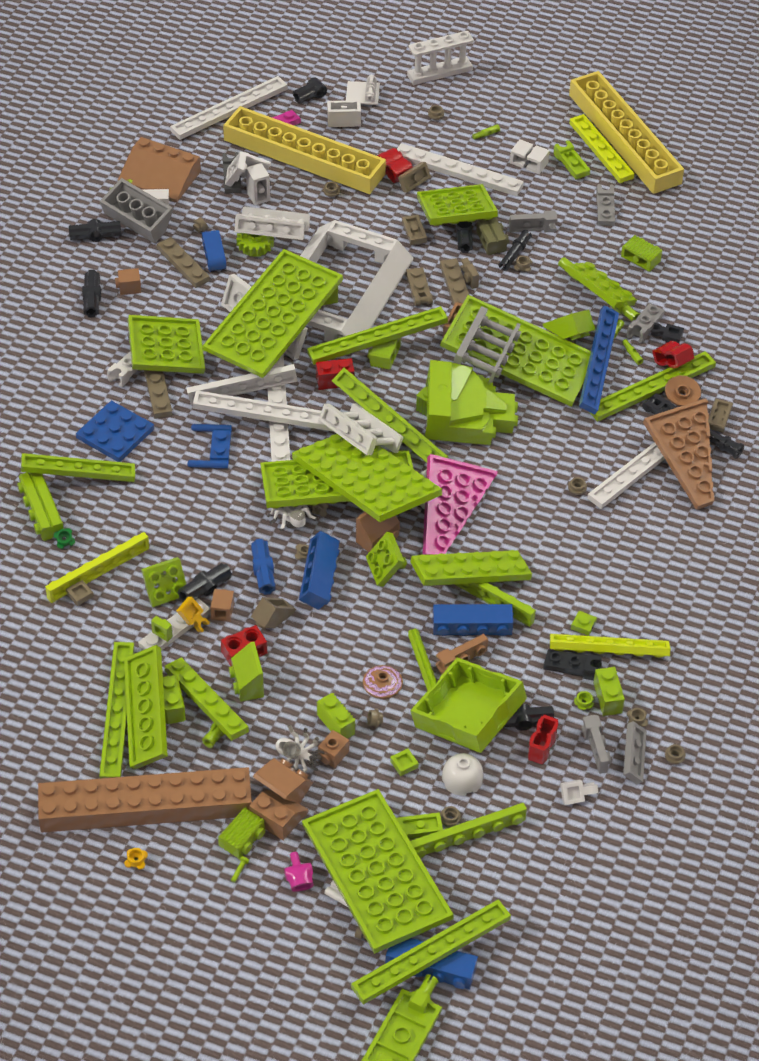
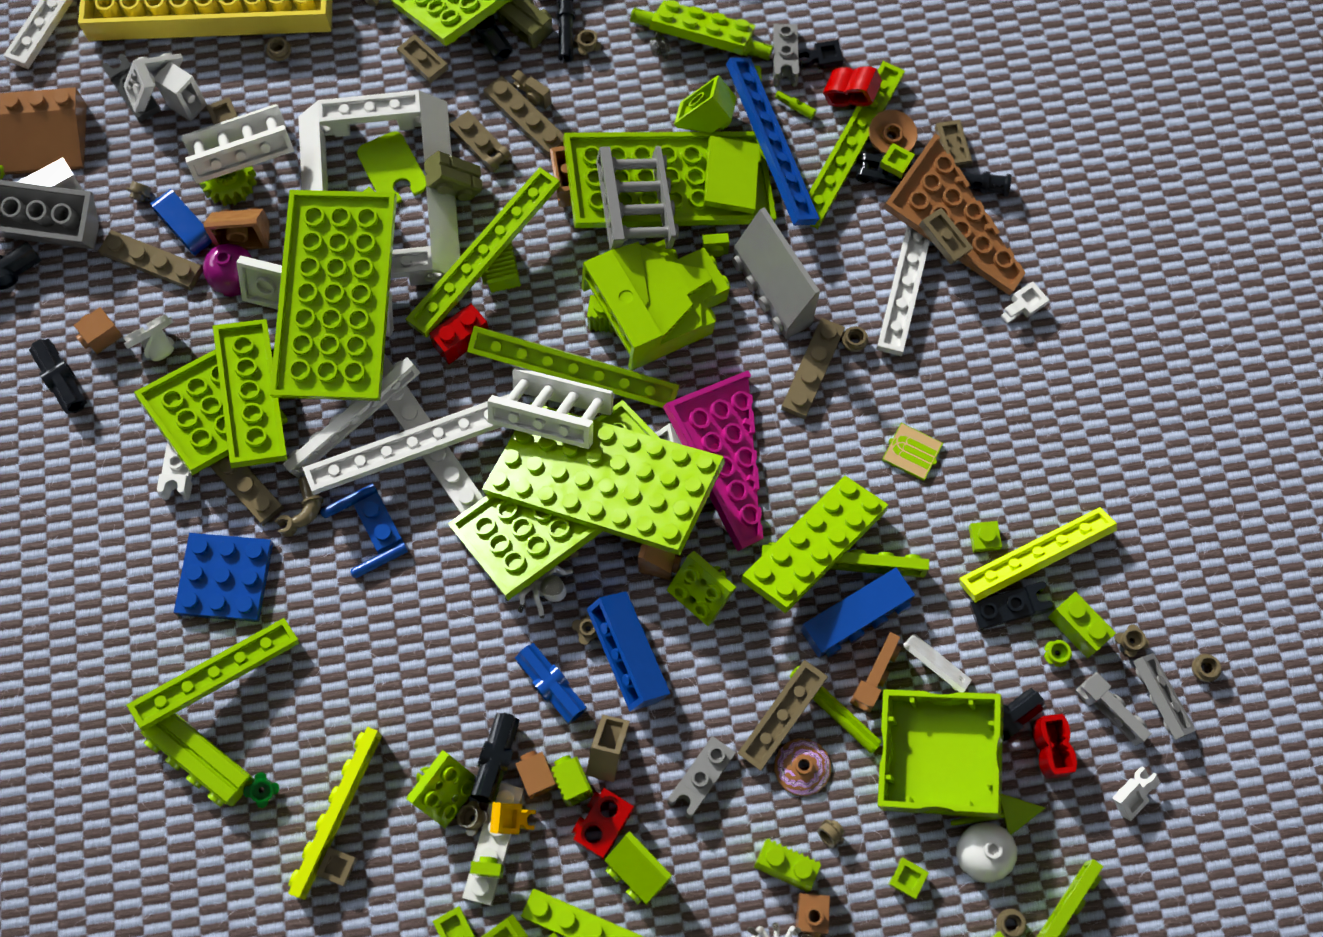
camera: 30 degrees left, 20 degrees up
none -> white plate [123,314,174,361]
none -> magenta cylinder [203,243,253,297]
none -> medium nougat slope [204,208,270,250]
none -> dark tan plate [206,97,238,124]
none -> lime plate [213,319,287,468]
none -> dark tan piece [275,476,323,537]
none -> lime piece [357,131,426,204]
none -> olive brick [424,151,483,201]
none -> dark tan plate [457,801,489,836]
none -> lime brick [551,755,593,807]
none -> clear smoke plate [650,32,670,60]
none -> light grey plate [667,736,736,819]
none -> lime plate [702,233,729,257]
none -> lime tile [703,135,760,214]
none -> light grey slope [732,207,820,340]
none -> dark tan plate [737,660,828,771]
none -> dark tan plate [781,318,845,419]
none -> lime plate [879,143,915,179]
none -> piece [882,423,943,481]
none -> white container [903,634,972,692]
none -> dark tan plate [919,208,973,265]
none -> lime piece [950,794,1045,835]
none -> white plate [1001,281,1049,324]

